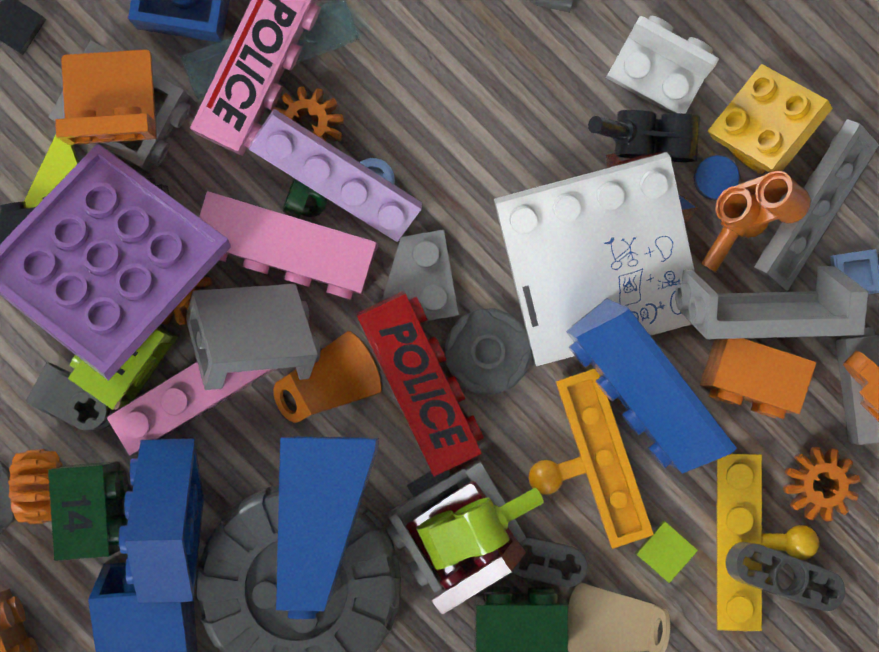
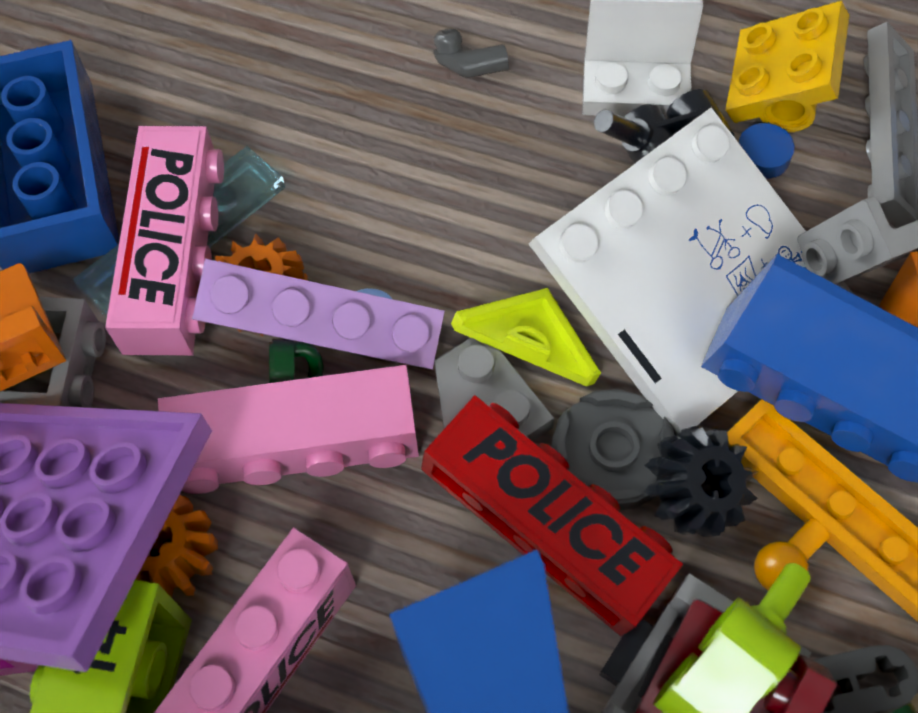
camera: 25 degrees left, 25 degrees down
light grey panel [186,284,320,390] -> none
orange piece [273,331,382,423] -> none
orange beam [701,171,811,273] -> none
none -> neon yellow tile [451,288,601,387]
none -> black gear [643,426,759,537]

